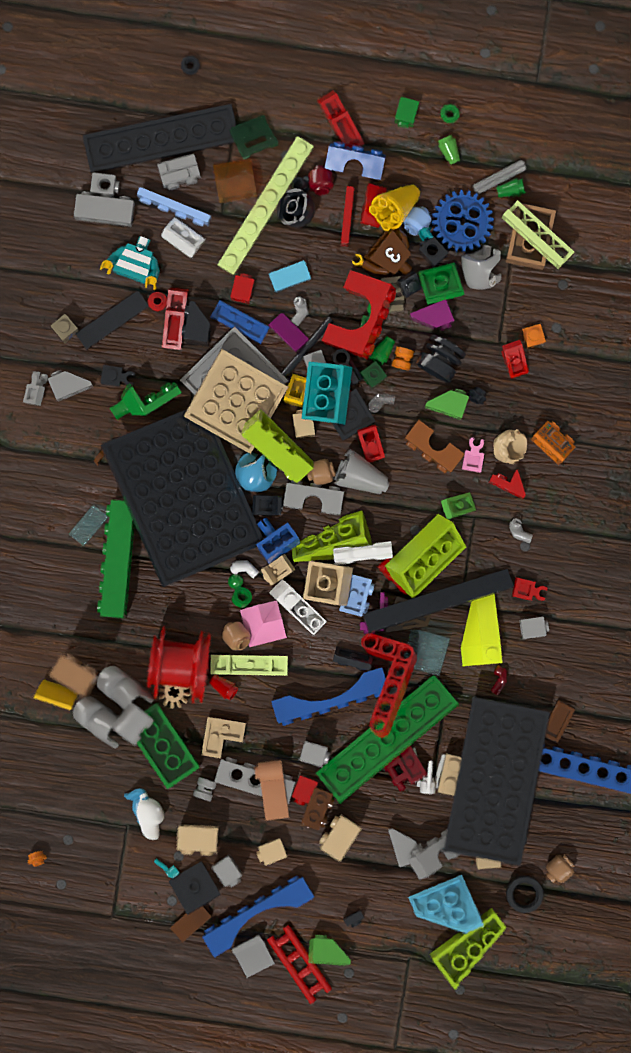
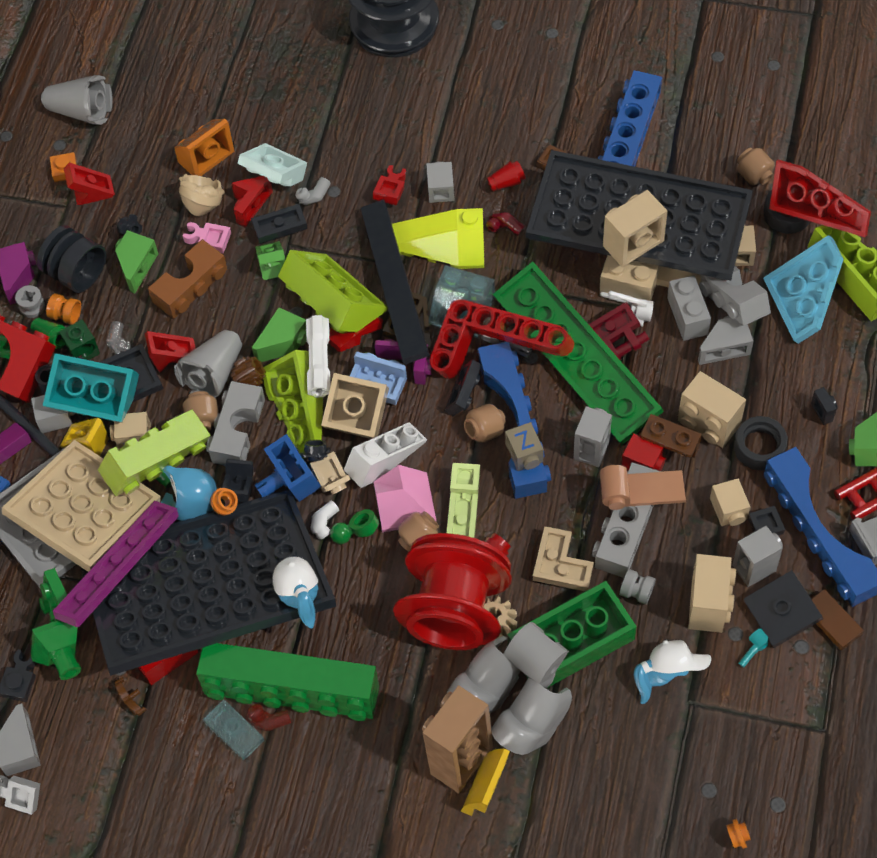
camera: 80 degrees left, 25 degrees down
none -> light grey wheel [15,285,45,318]
none -> light grey cone [41,75,112,125]
none -> magenta plate [53,500,179,628]
none -> orange plate [211,488,238,516]
none -> reddish brown gear [231,356,266,386]
none -> light aqua plate [238,143,307,186]
none -> clear red arm [248,704,292,731]
none -> black plate [251,204,308,244]
none -> bright green slope [252,308,307,362]
none -> white hair [273,557,318,628]
none -> black plate [301,440,331,461]
none -> medium nougat head [464,404,506,443]
none -> red cone [487,161,526,192]
none -> dark tan brick [505,422,544,471]
none -> tan brick [603,190,667,267]
none -> light grey brick [667,275,711,341]
none -> black tyre [734,416,788,471]
none -> black plate [748,506,785,536]
none -> red wedge [769,160,871,237]

